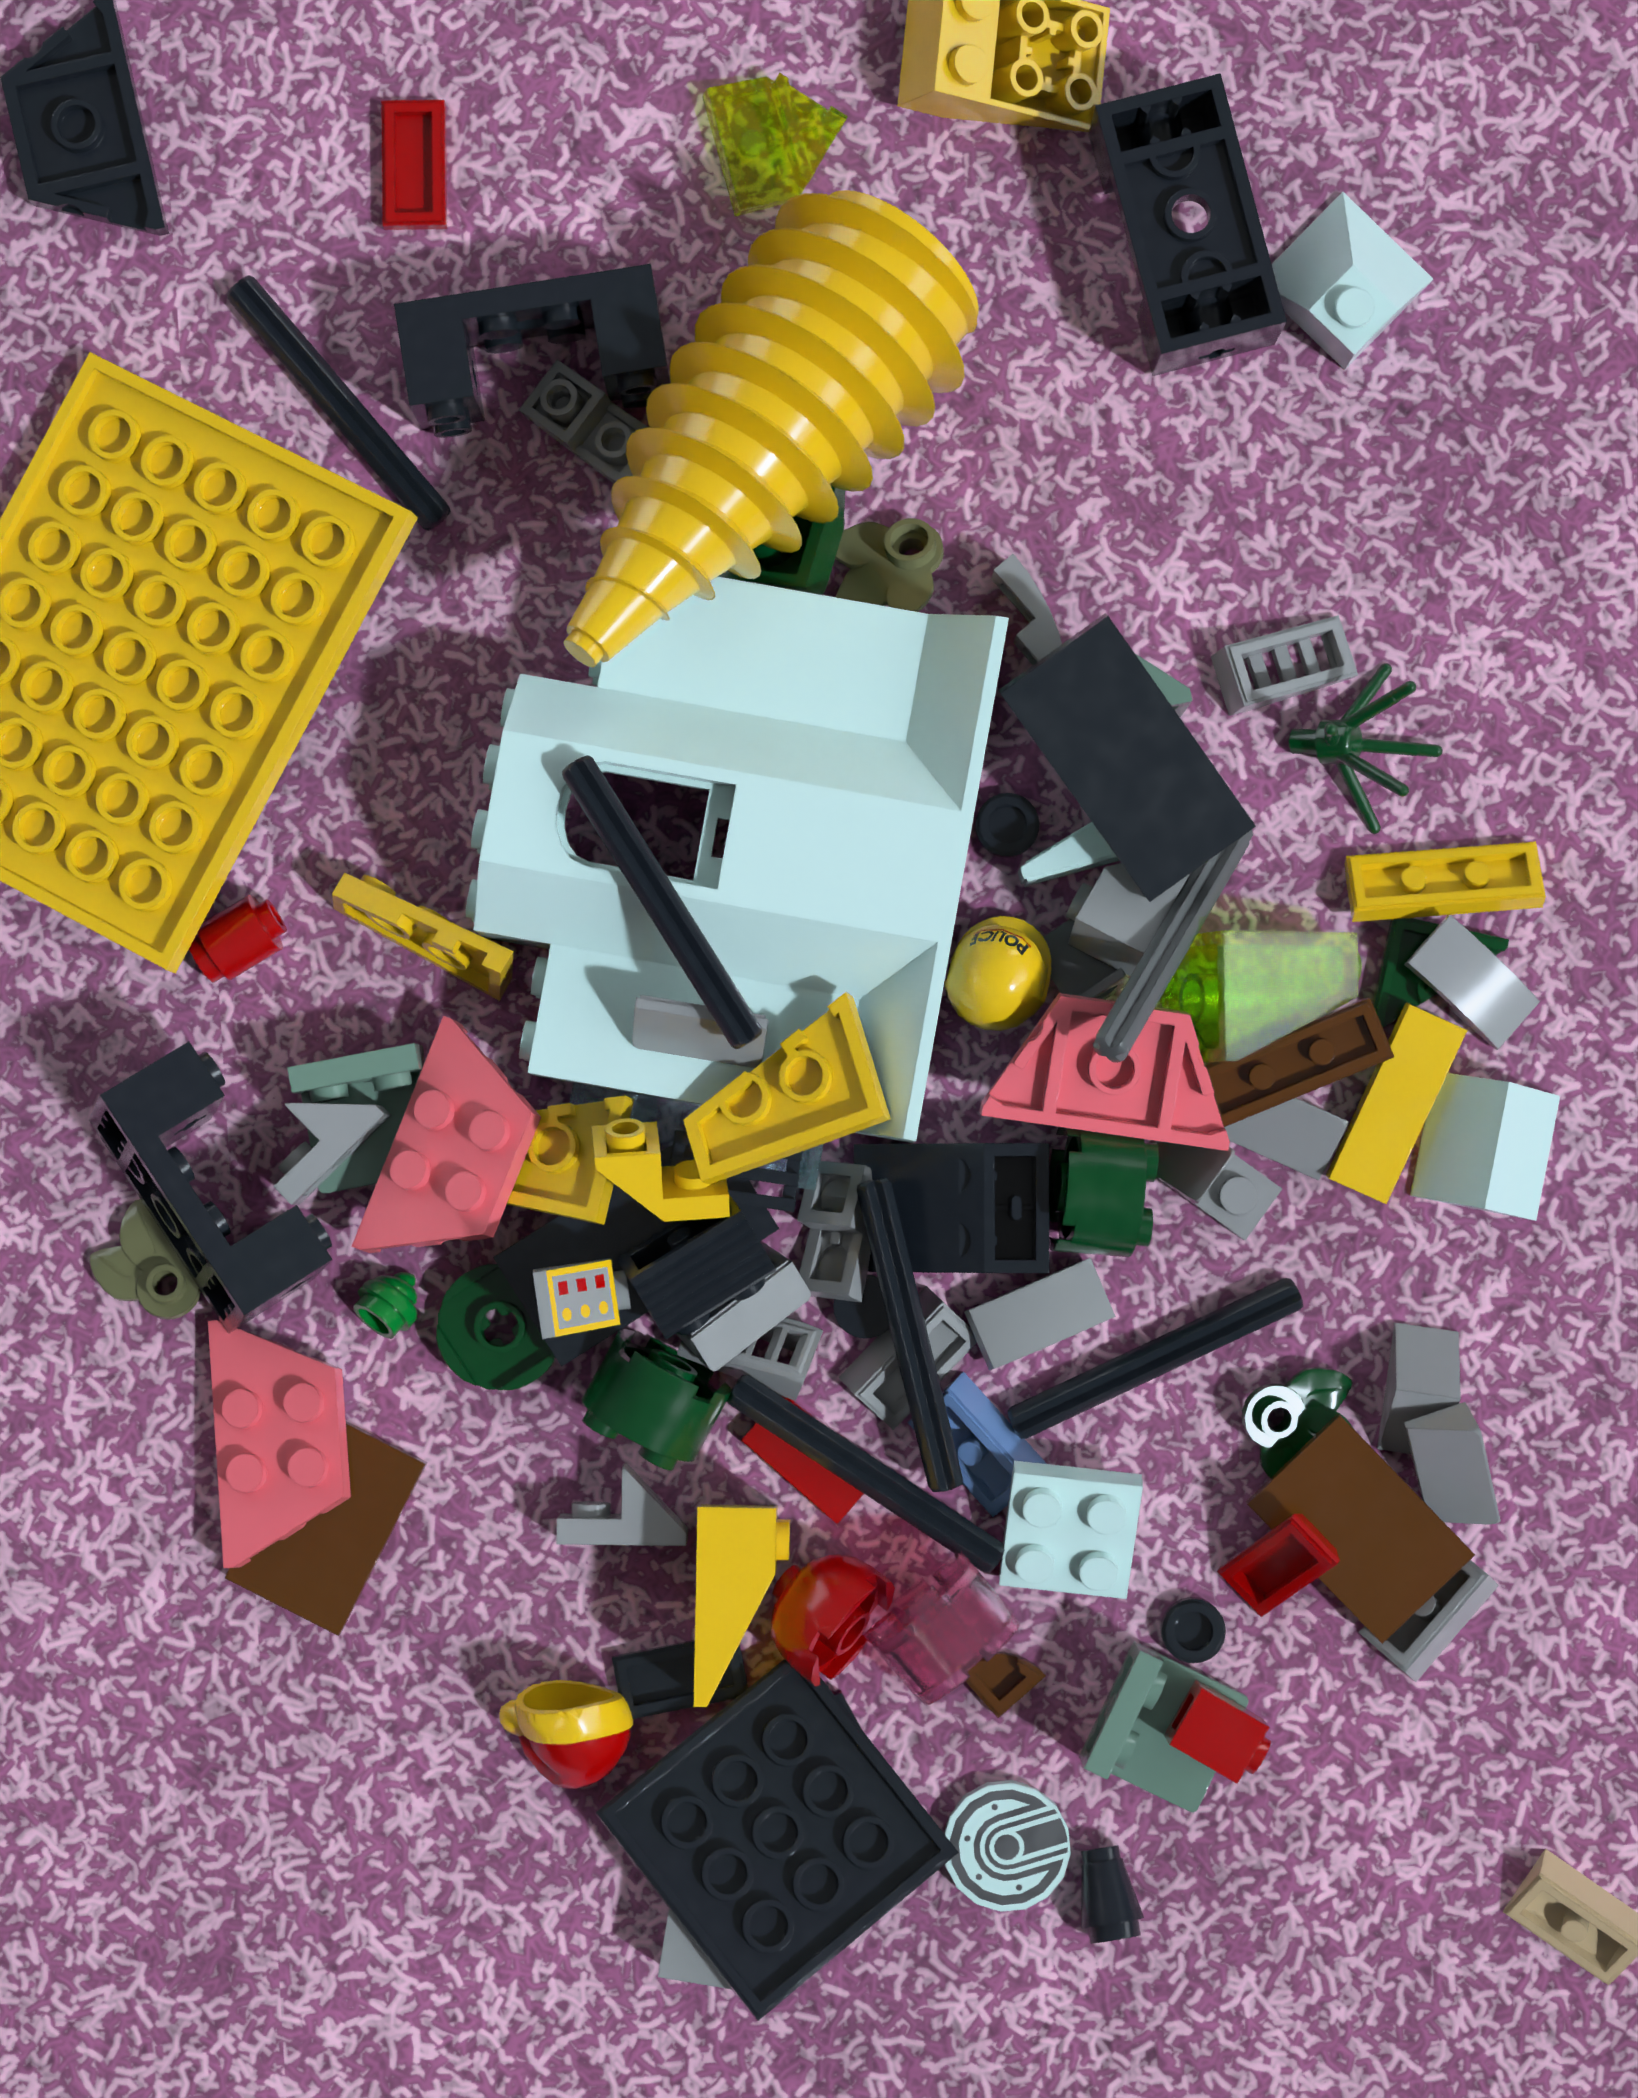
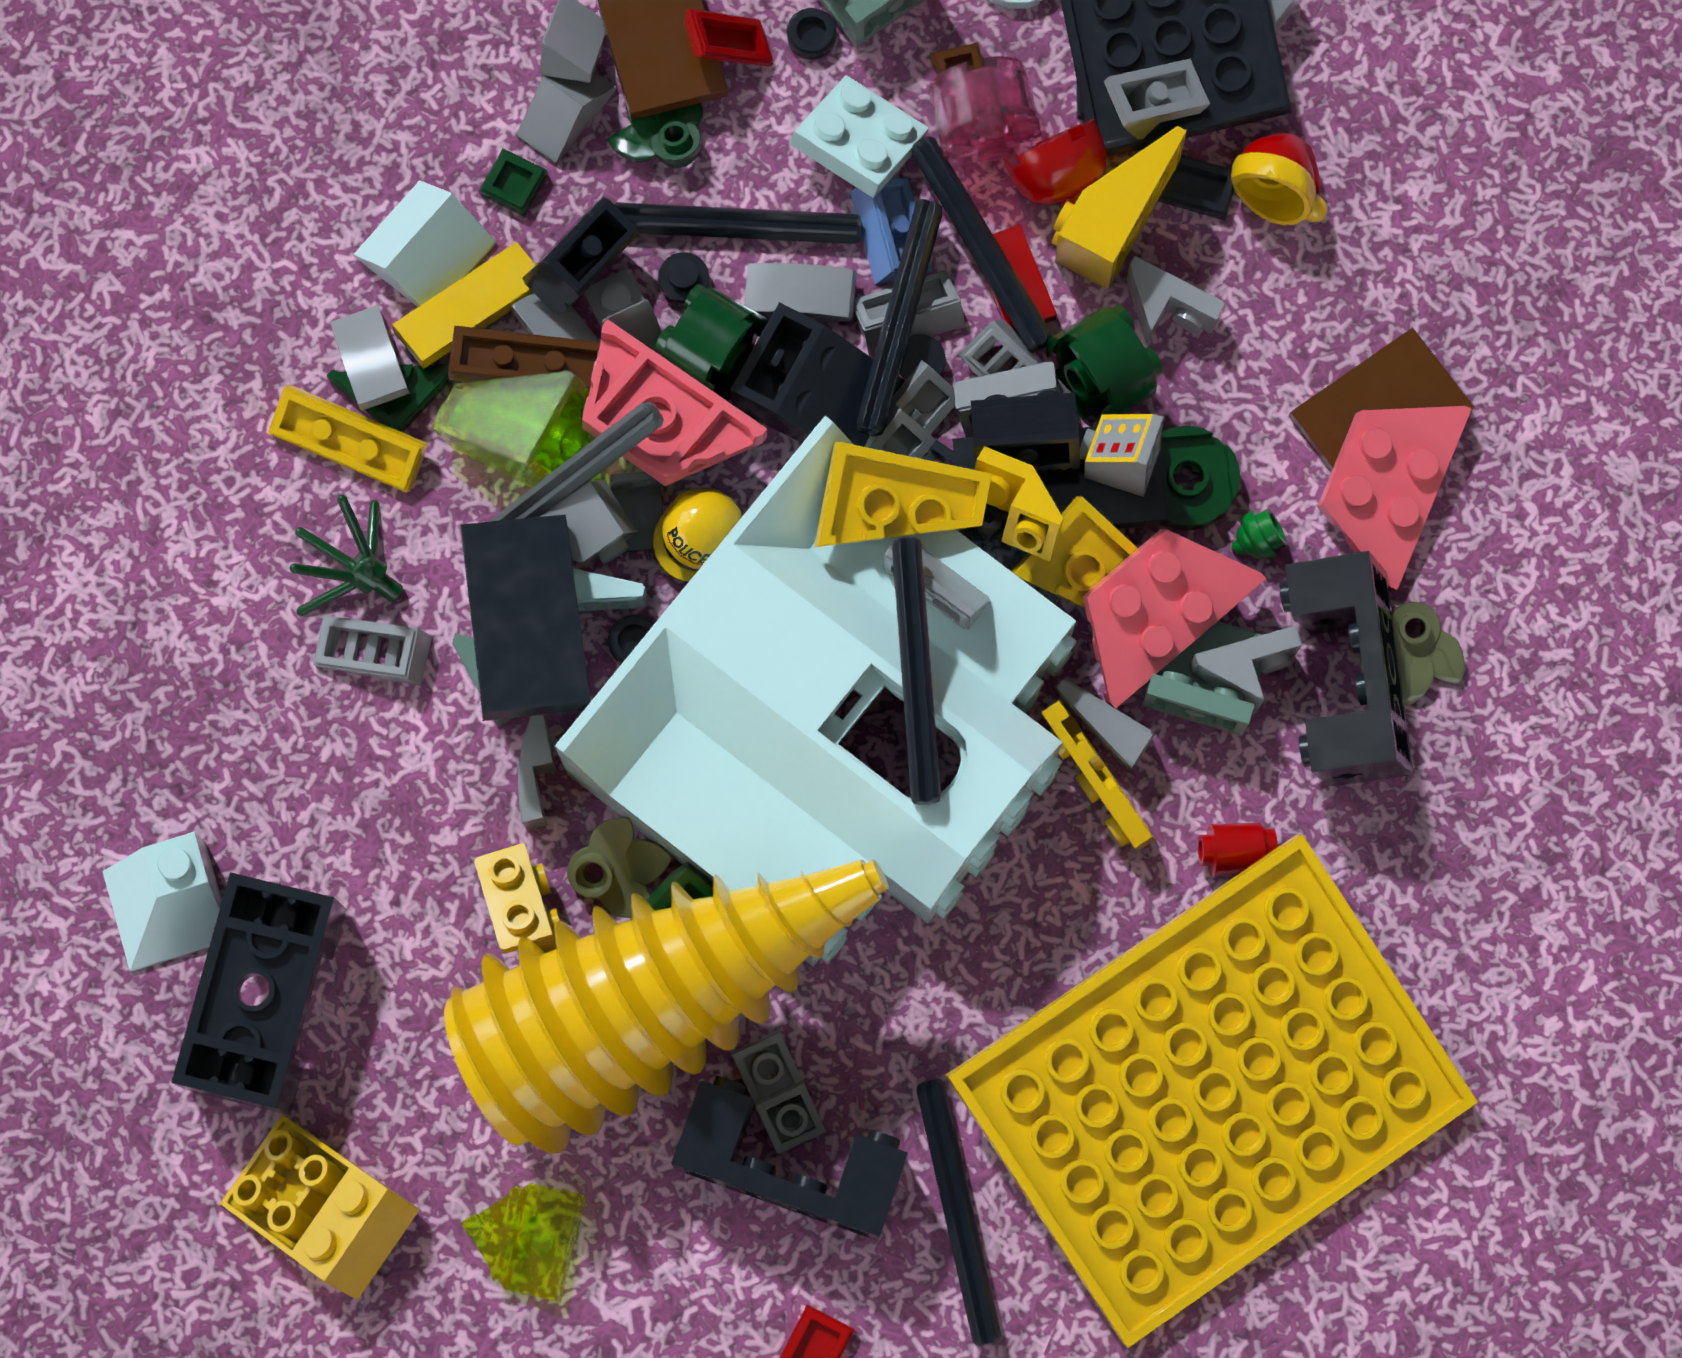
camera: 155 degrees left, 10 degrees down
none -> yellow bracket [474,843,560,954]
none -> dark green tile [479,148,548,217]
none -> black brick [522,196,639,315]
none -> black plate [658,252,709,303]
none -> light grey slope [1057,679,1153,773]
none -> light grey slope [1104,59,1210,140]

